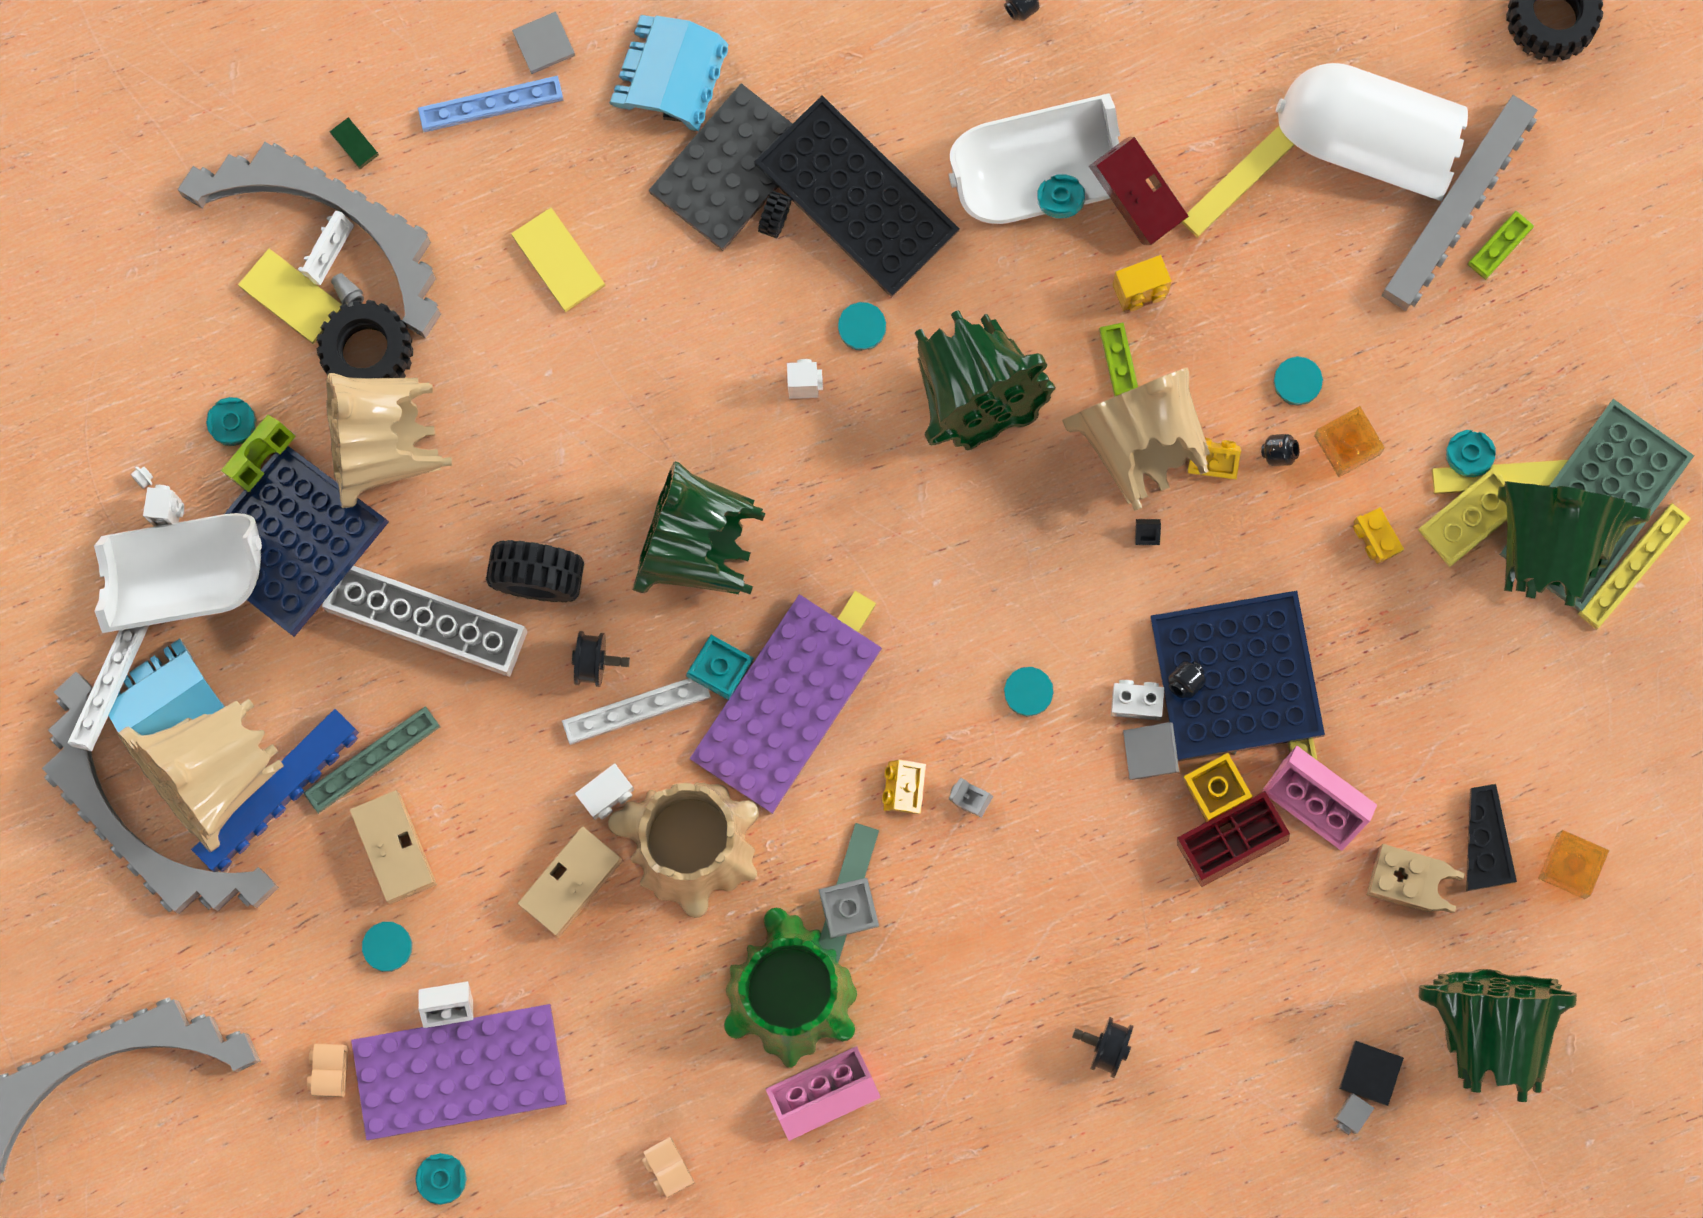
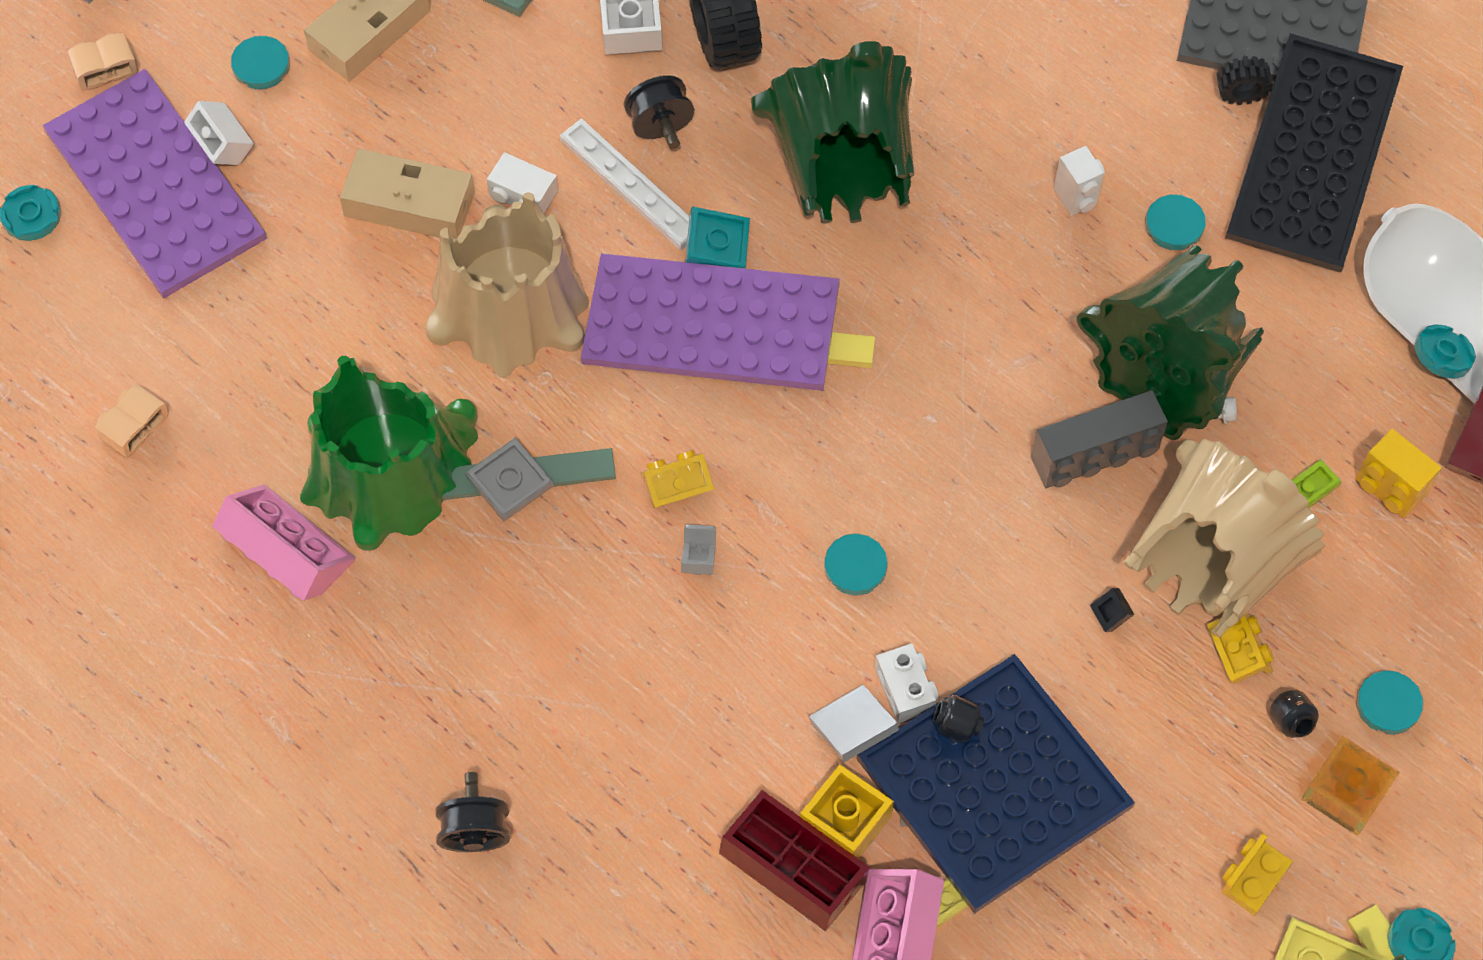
camera: 60 degrees right, 15 degrees down
none -> dark grey brick [1031,390,1168,489]

